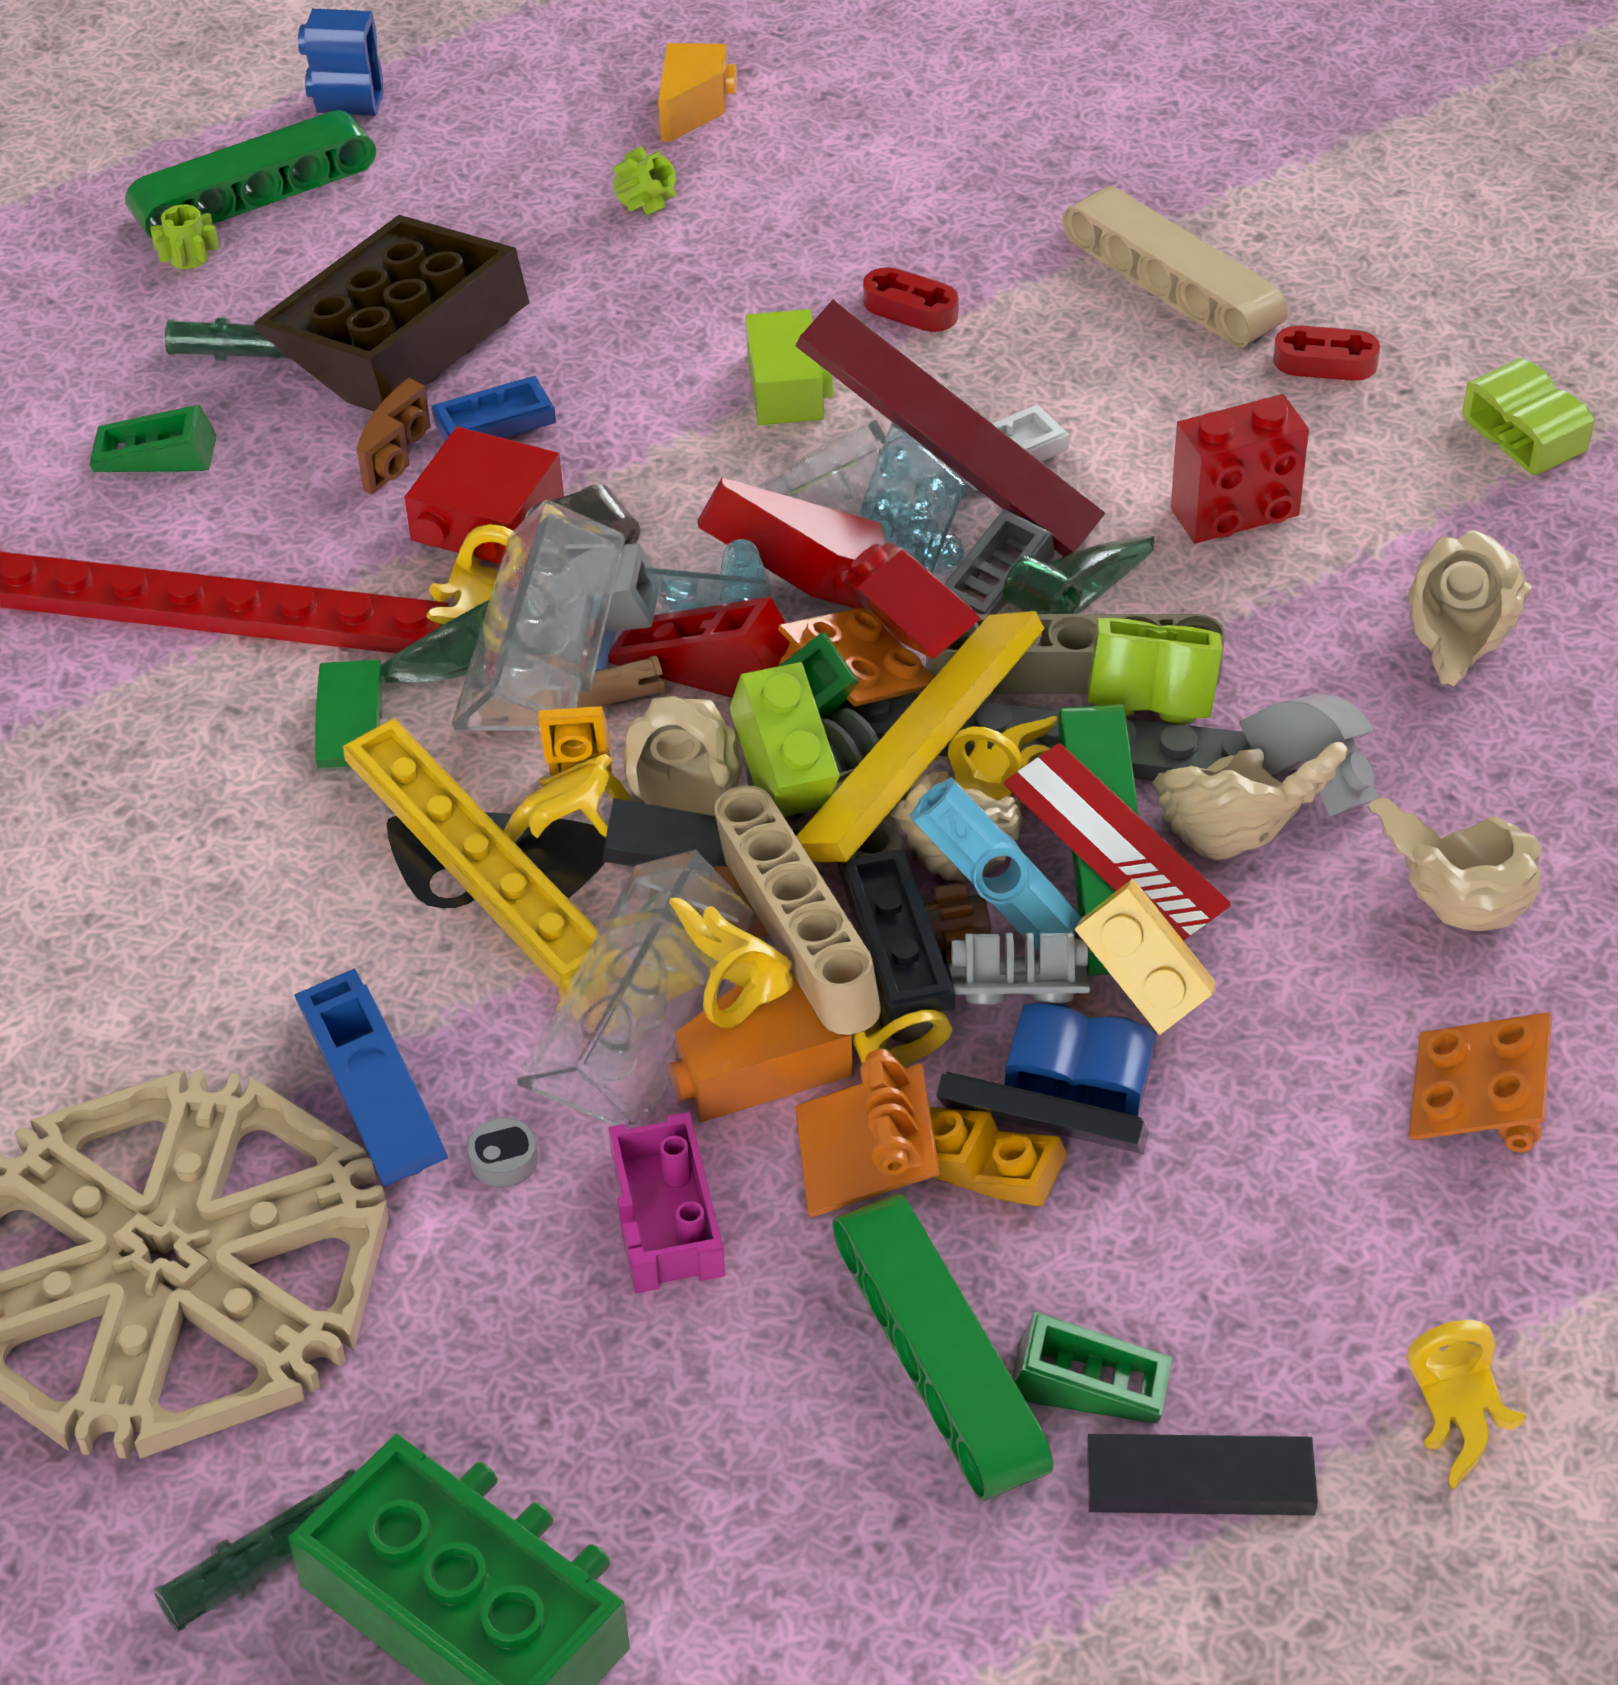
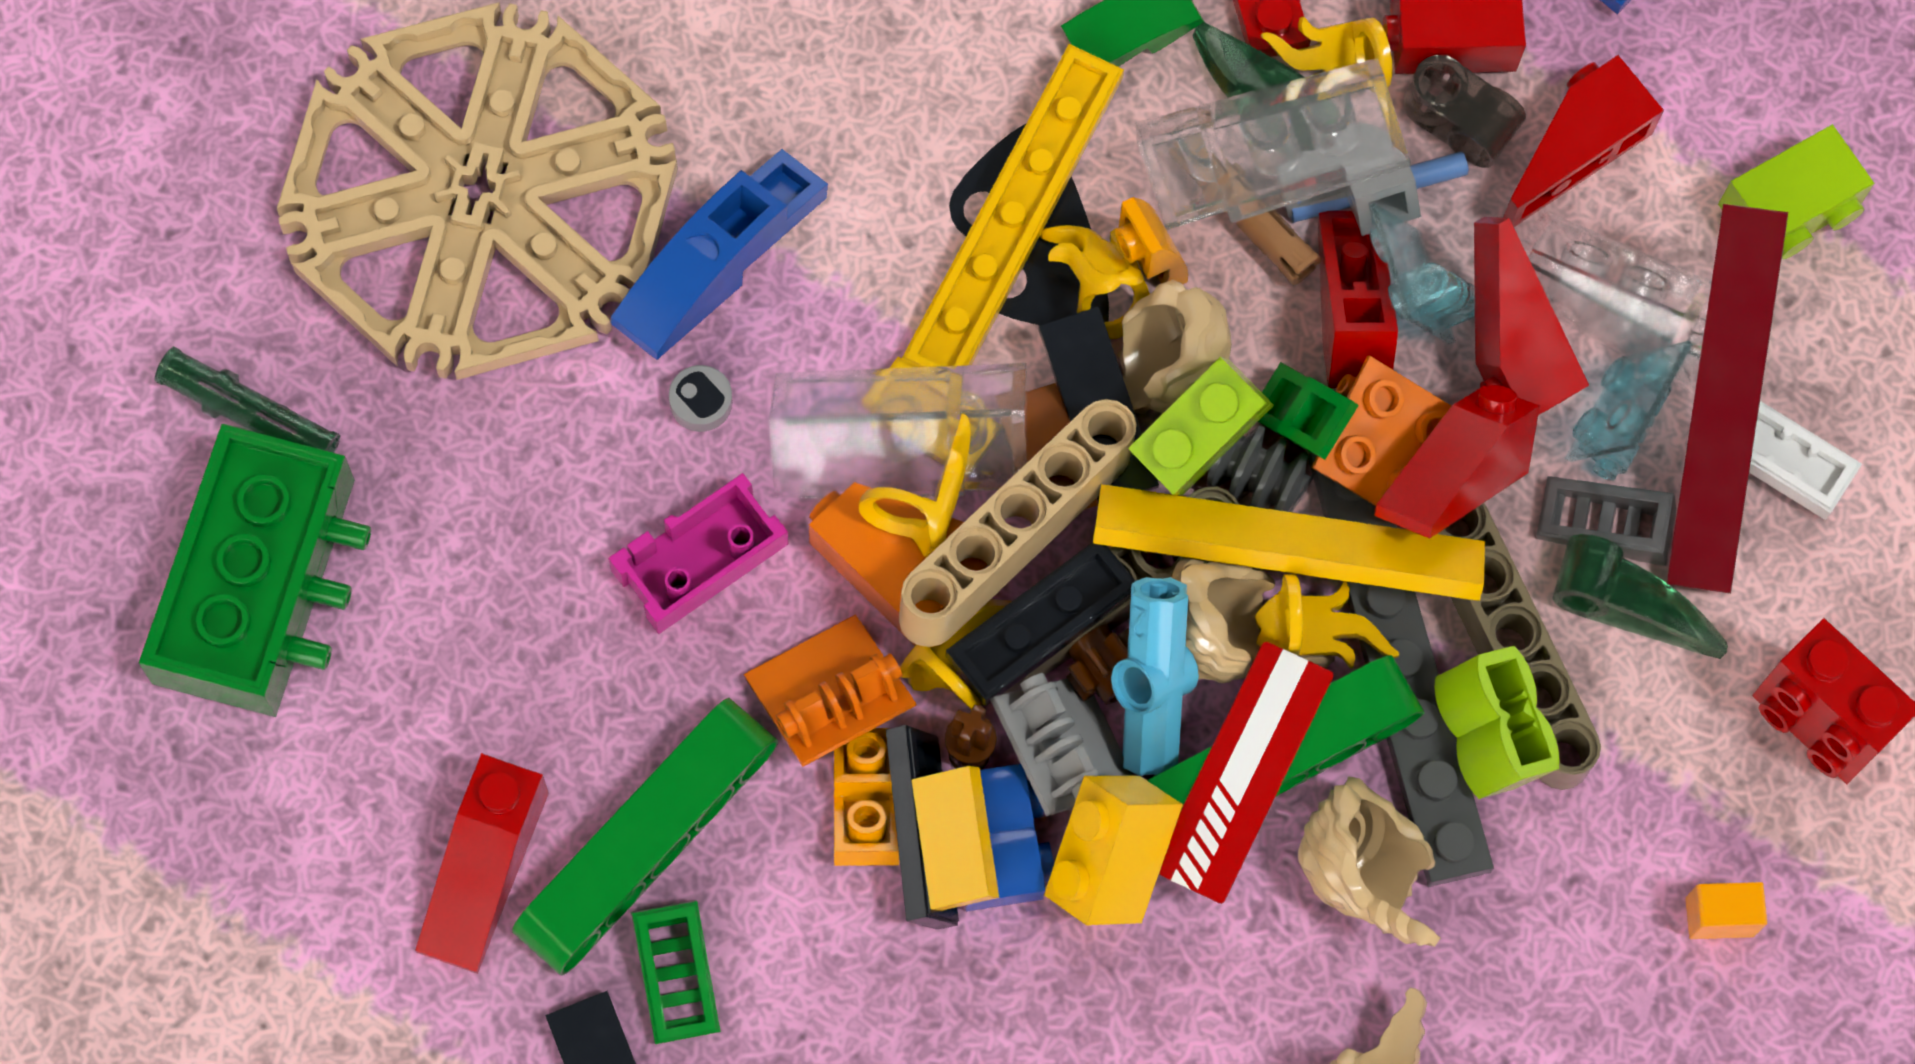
camera: 60 degrees right, 25 degrees up
light grey brick [1239,694,1379,817] -> none
tan hair [1408,529,1531,686] -> none
none -> red slope [415,753,549,974]
none -> yellow tile [912,766,999,911]
none -> reddish brown axle [945,704,997,770]
none -> red slope [1503,55,1664,227]
none -> light orange piece [1685,882,1768,939]

